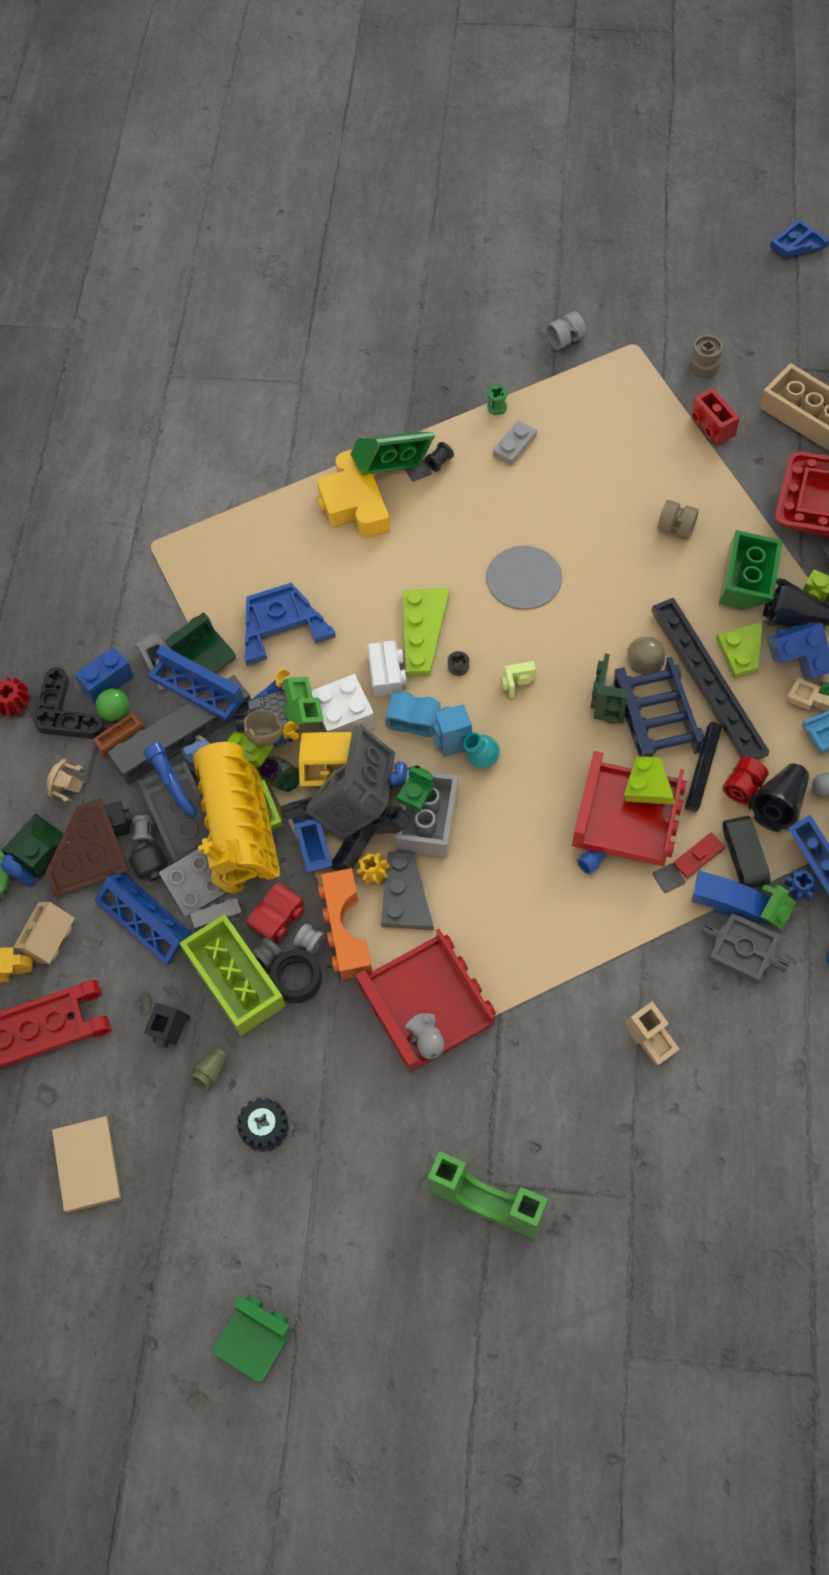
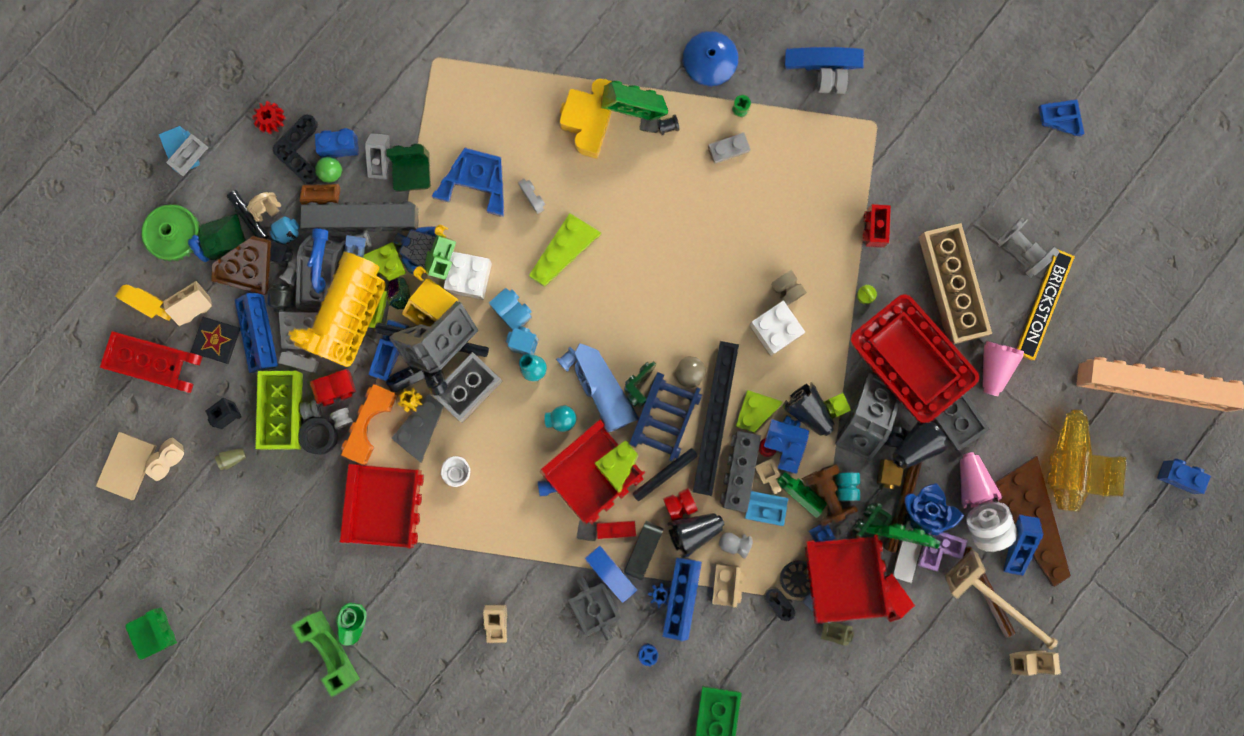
camera: 30 degrees right, 20 degrees up
blue fence [148,645,244,722] -> none
black wheel [237,1097,289,1152] -> none
dark tan hair [244,710,283,746] -> none
white brick [367,641,407,698] -> none
blue arm [388,761,408,787] -> none
green bracket [397,766,434,812] -> none
light grey animal [405,1013,444,1059] -> none
black bush [448,651,469,676] -> none
flat silver sticker [487,546,562,609] -> none
yellowish green bracket [501,661,536,698] -> none
dark tan wheel [690,335,723,378] -> none
green slope [719,530,783,609] -> none
bright green bracket [760,884,797,930] -> none
none -> tan brick [145,437,184,481]
none -> black tile [190,317,240,364]
none -> black pin [226,190,269,239]
none -> dark azure head [269,216,300,245]
none -> green piece [336,603,366,646]
none -> white hair [441,456,470,487]
none -> light grey plate [518,179,545,214]
none -> teal piece [544,405,576,432]
none -> medium blue bush [556,347,577,372]
none -> medium blue panel [574,343,639,433]
none -> blue dish [683,31,738,86]
none -> dark grey brick [720,431,761,512]
none -> white brick [749,300,805,356]
none -> red plate [758,438,777,457]
none -> blue slope [785,47,864,71]
none -> lime tile [857,285,877,304]

